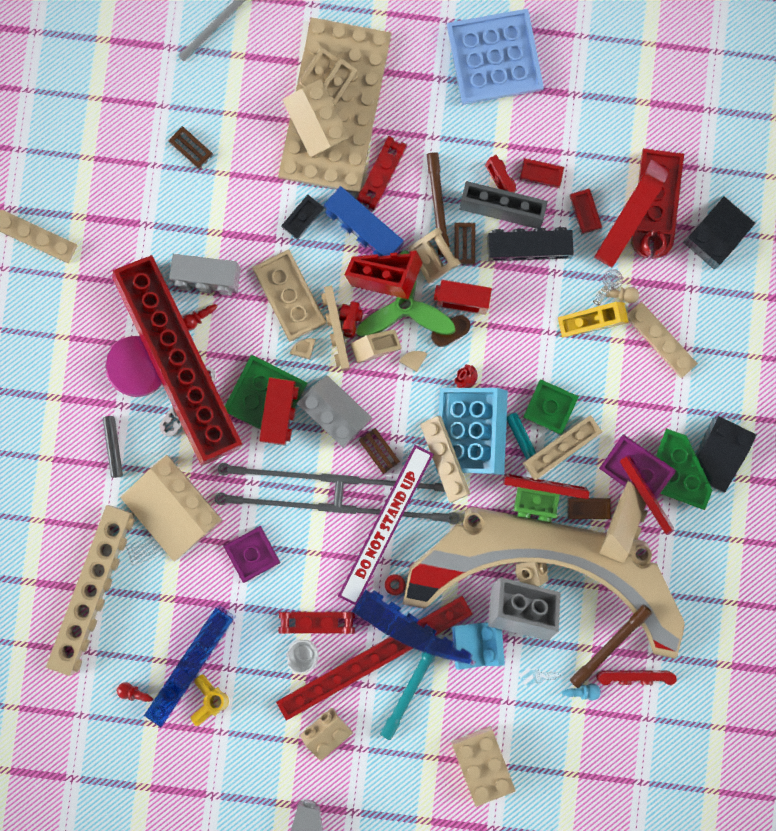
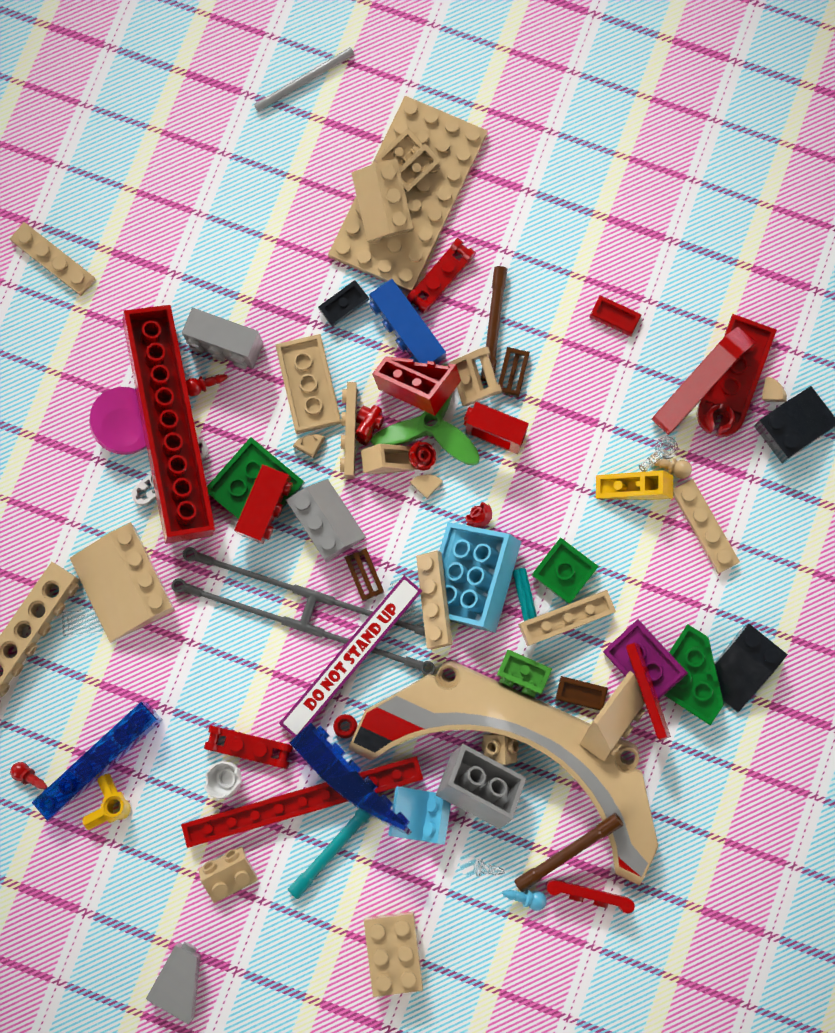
camera: 20 degrees right, 5 degrees down
dark grey axle [103,416,123,478] -> none
reddish brown tile [168,126,213,170] -> none
magenta tile [223,526,281,583] -> none
reddish brown tile [431,315,471,347] -> none
light blue plate [446,8,544,105] -> none
dark grey brick [459,181,548,228] -> none
red plate [485,154,517,193] -> none
black brick [487,227,574,262] -> none
red tile [503,473,590,499] -> none
red tile [569,188,602,235] -> none
none -> red plate [408,441,436,471]
none -> tan tile [762,377,787,402]

